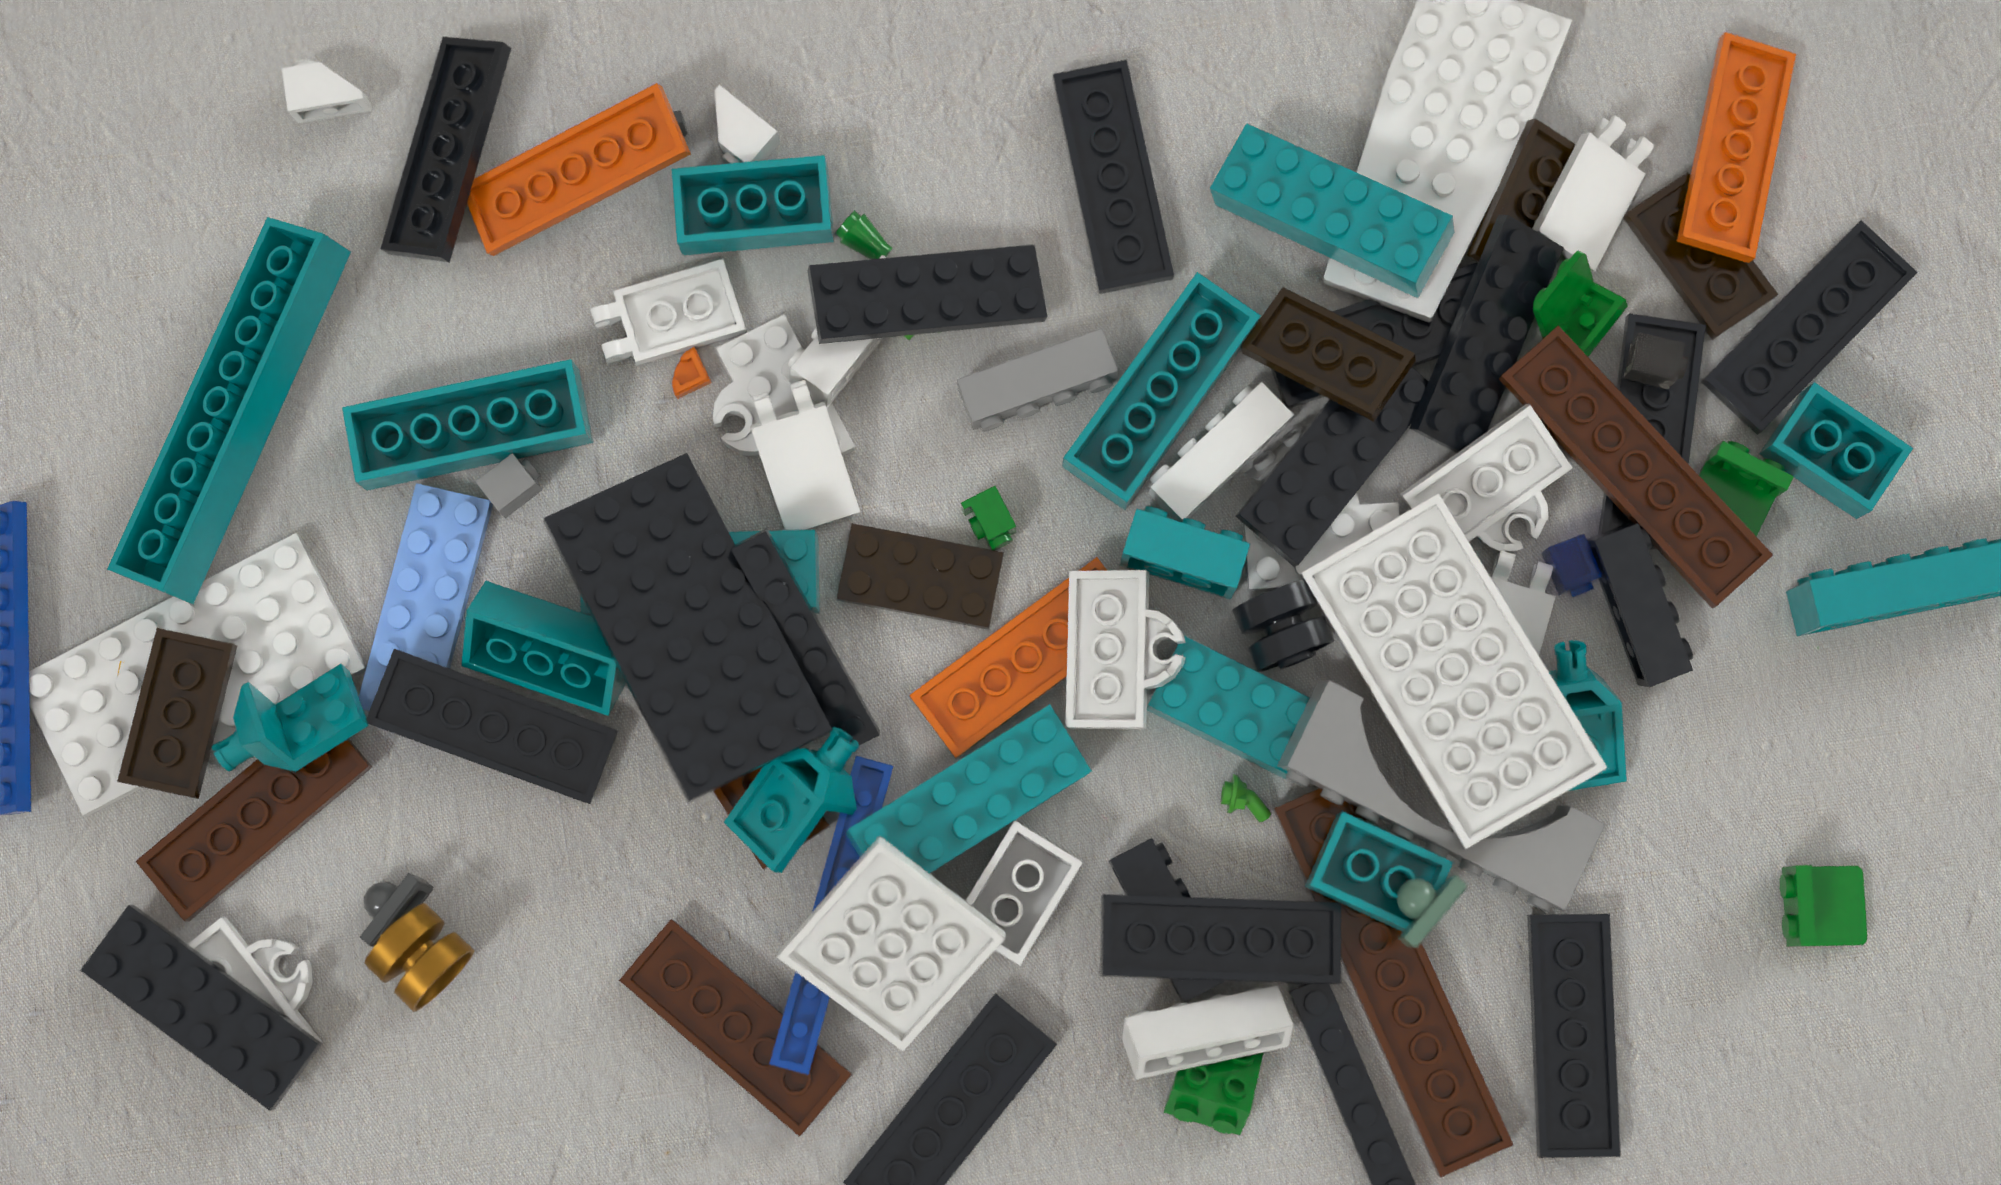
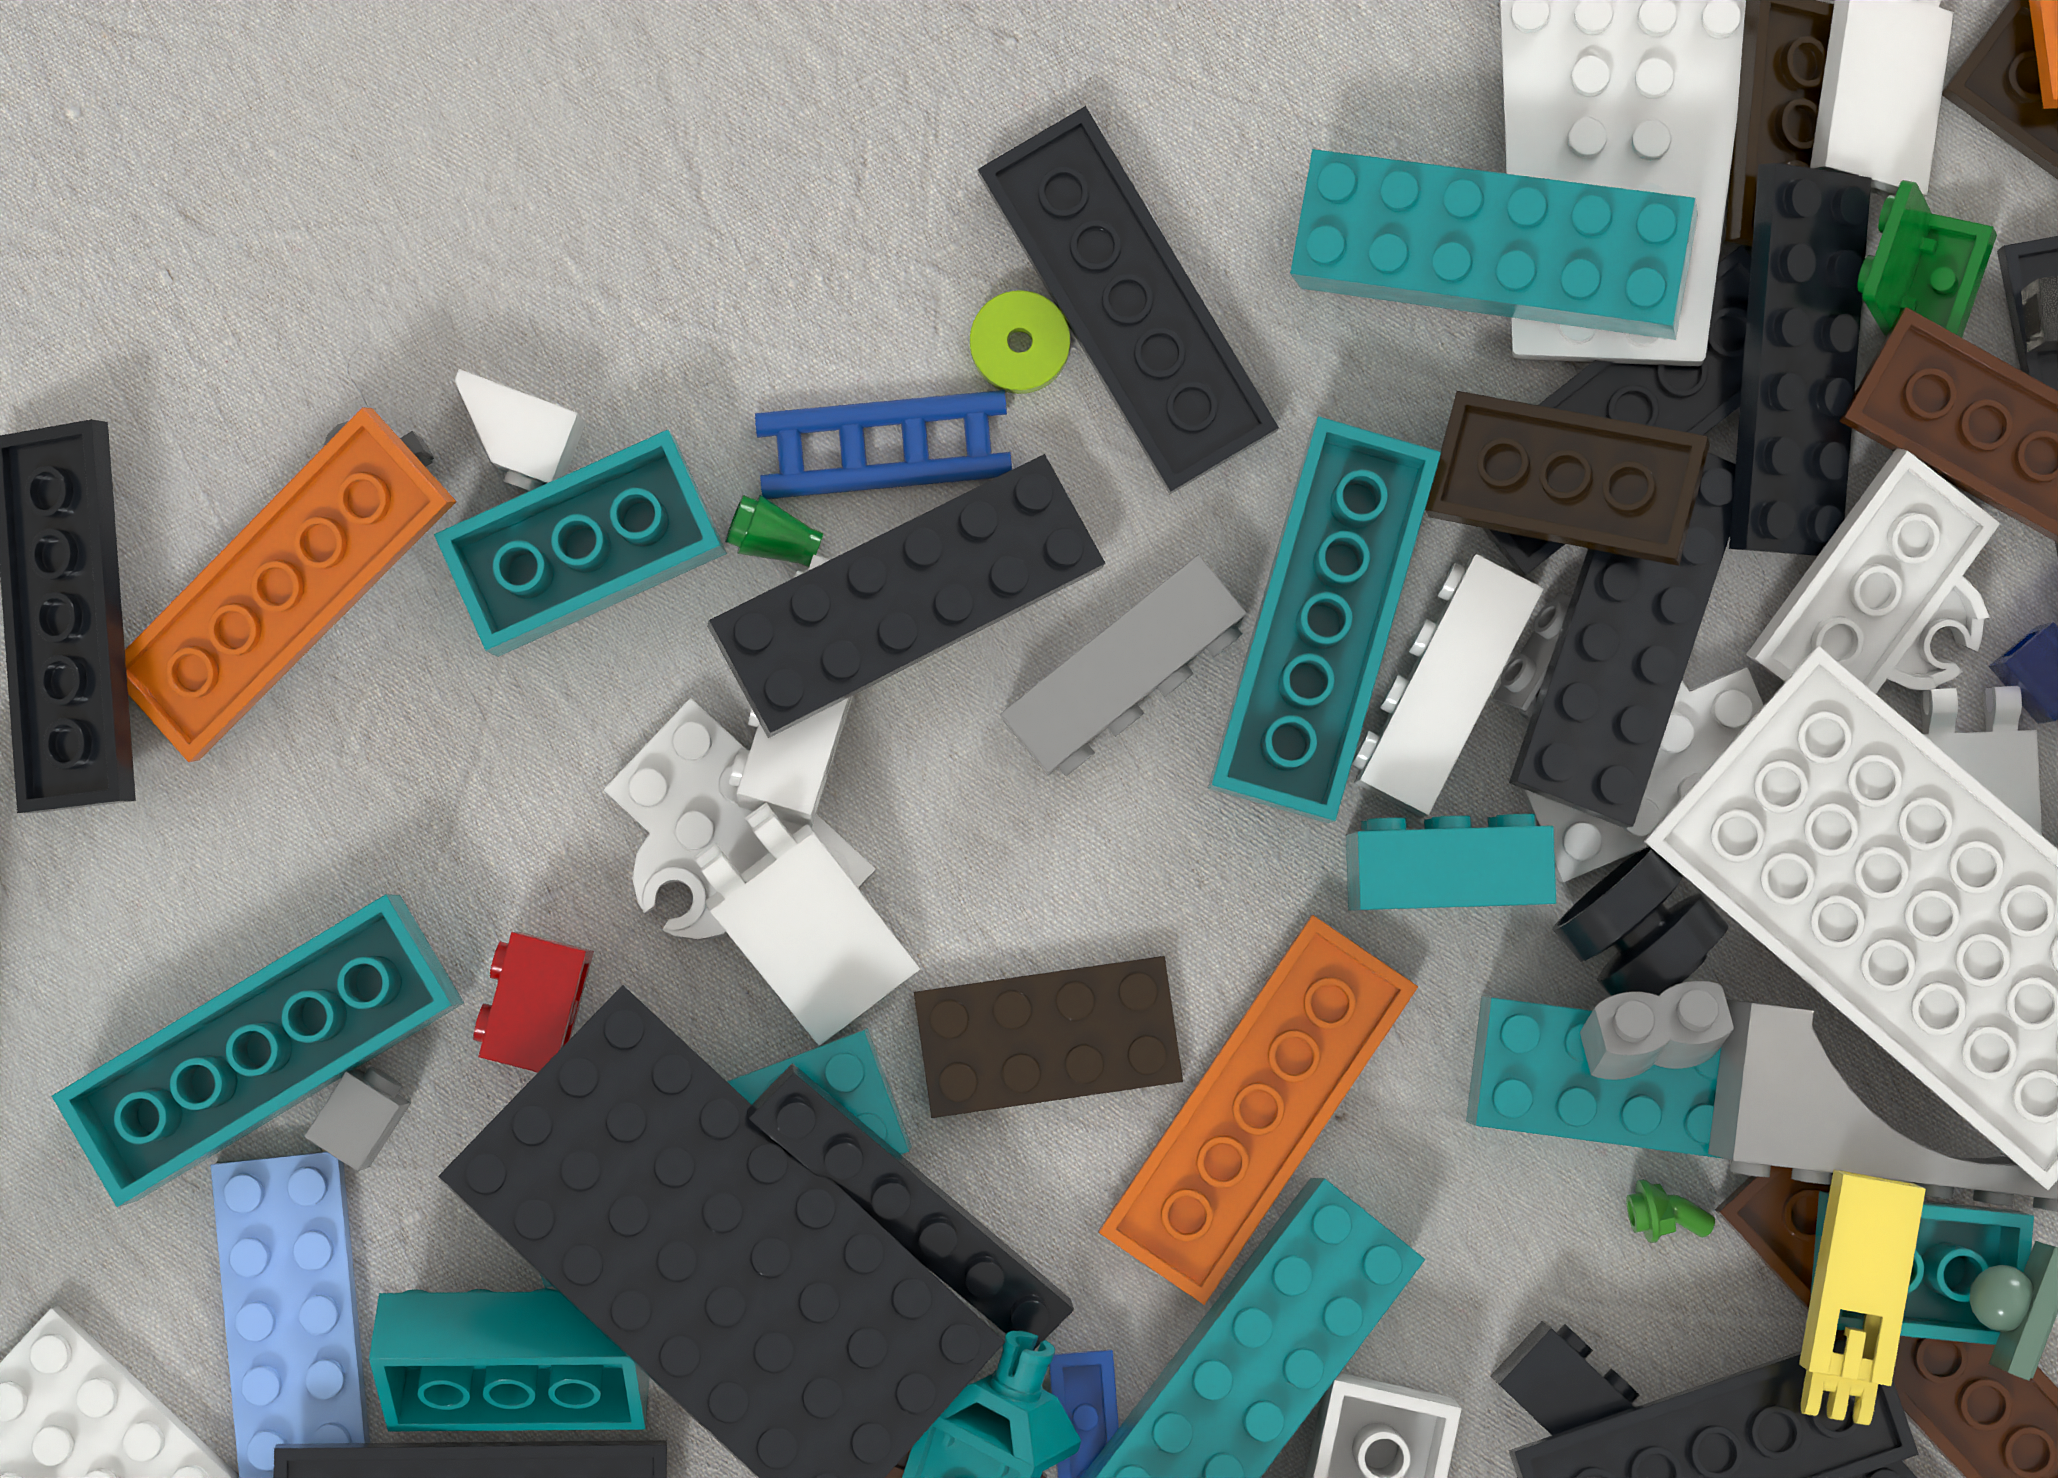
camera: 20 degrees left, 5 degrees up
white tile [590,259,746,366] -> none
orange tile [672,347,712,399] -> none
green brick [961,486,1016,551] -> none
white plate [1066,570,1186,729] -> none
none -> red brick [473,932,594,1073]
none -> blue bar [755,390,1012,499]
none -> lime piece [970,290,1070,394]
none -> light grey brick [1580,981,1734,1080]
none -> light yellow hinge [1799,1169,1926,1425]

